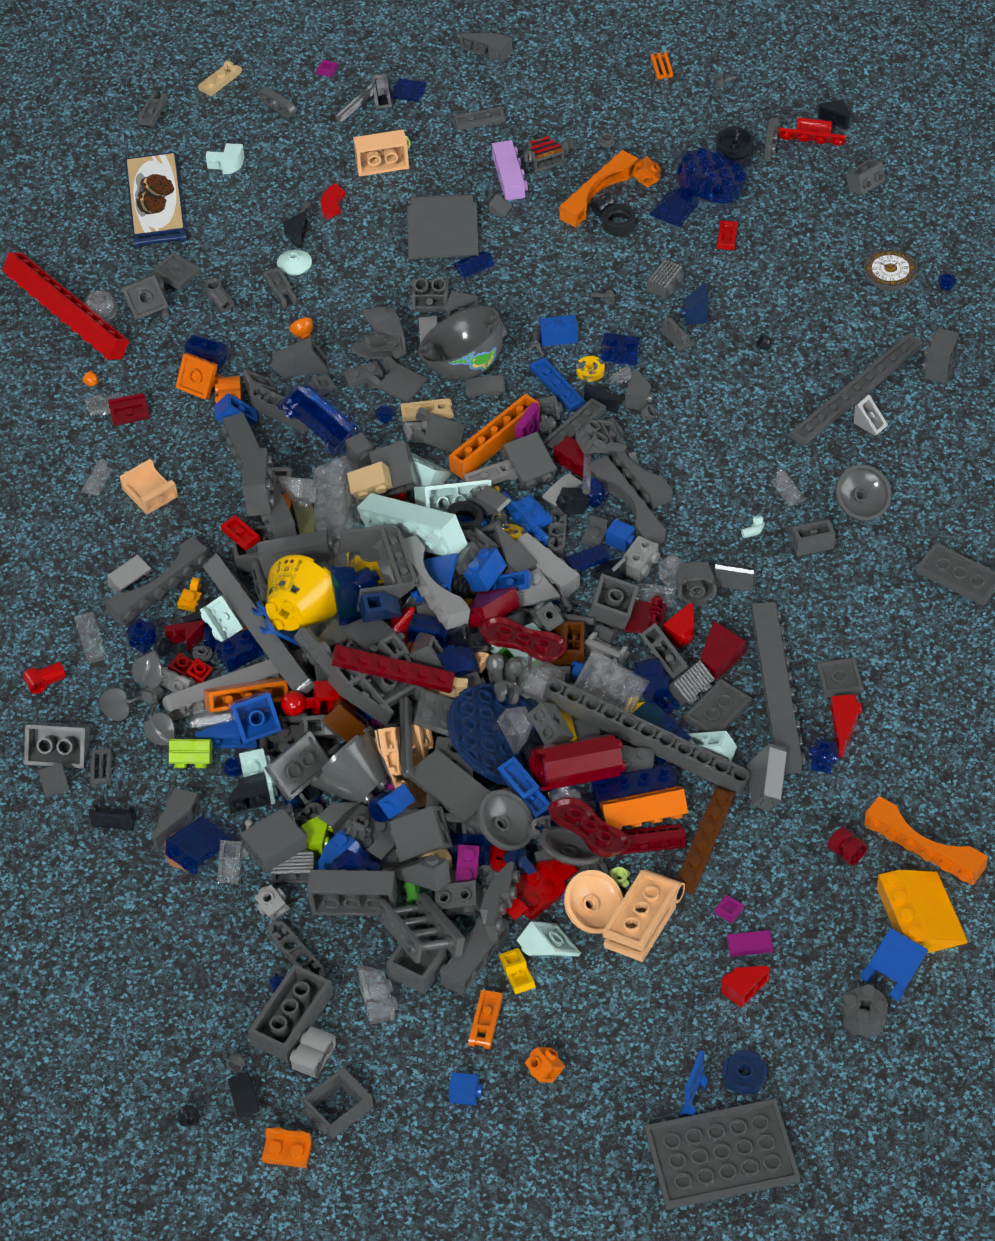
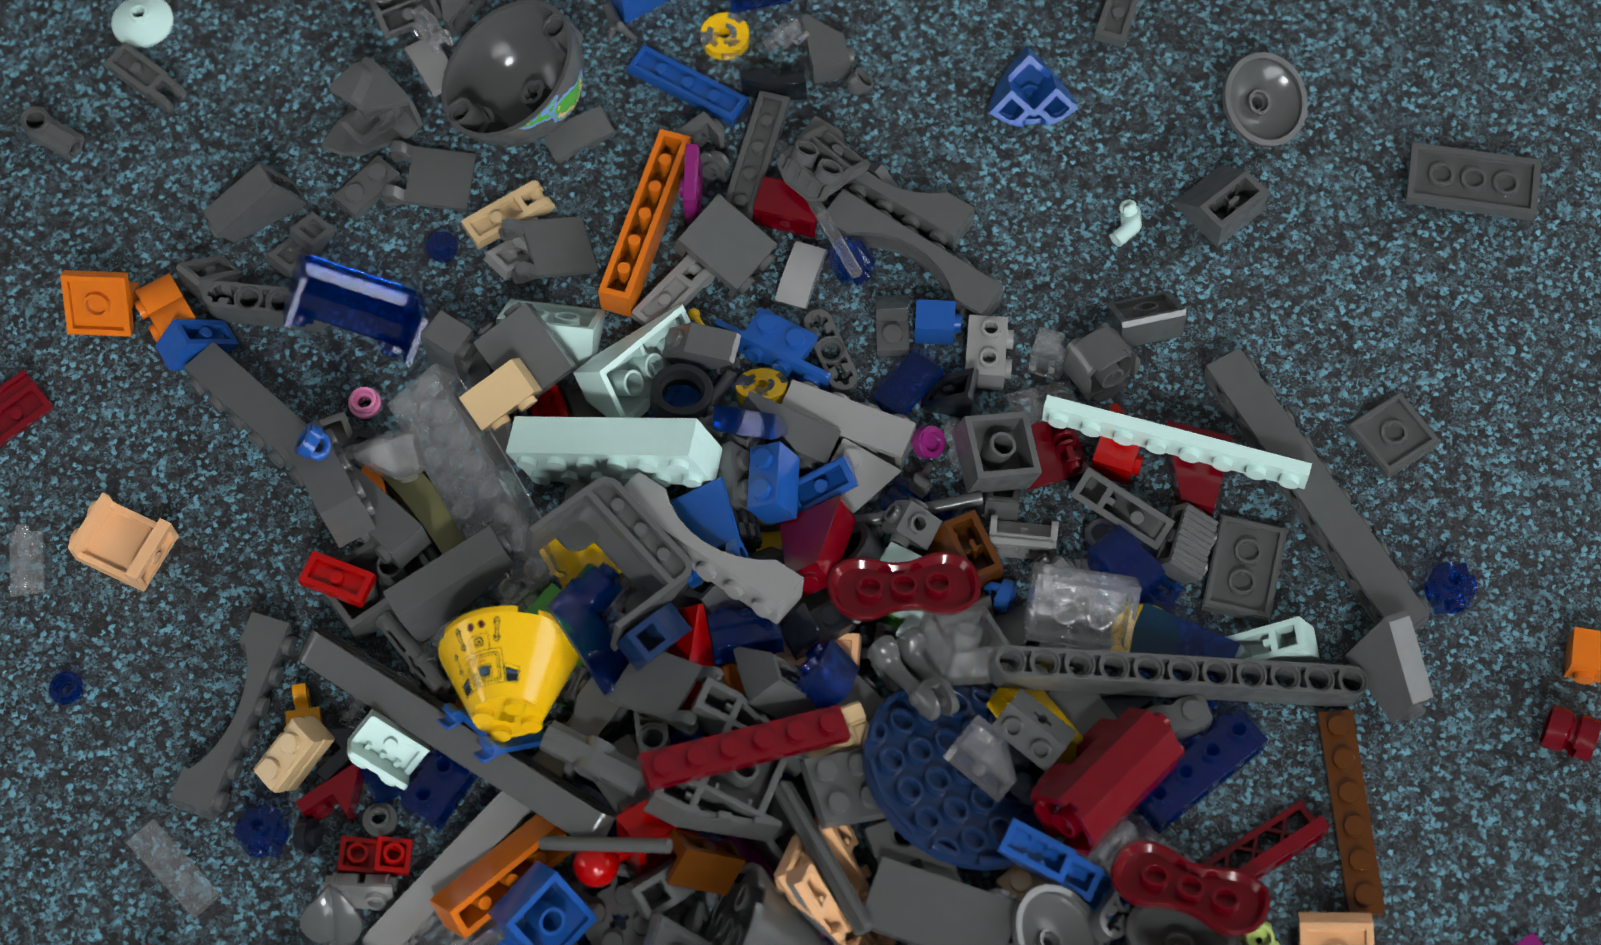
camera: 25 degrees left, 15 degrees up
light grey hinge [107,555,151,593] -> none
clear blue brick [185,335,227,369] -> none
orange brick [289,317,313,340] -> none
black brick [556,487,590,515] -> none
orange brick [599,786,688,830] -> none
magenta tile [714,895,744,923] -> none
clear hinge [771,470,806,507] -> none
red slope [830,694,862,757] -> none
none -> clear blue plate [49,672,84,706]
none -> tan brick [253,716,335,793]
none -> blue tile [294,423,331,461]
none -> bright pink plate [348,387,382,419]
none -> clear plate [411,5,454,55]
none -> dark grey bar [539,836,673,853]
none -> clear blue slope [713,405,788,440]
none -> magenta tile [912,425,945,459]
none -> blue brick [989,46,1079,127]
none -> light aqua plate [1042,395,1312,489]

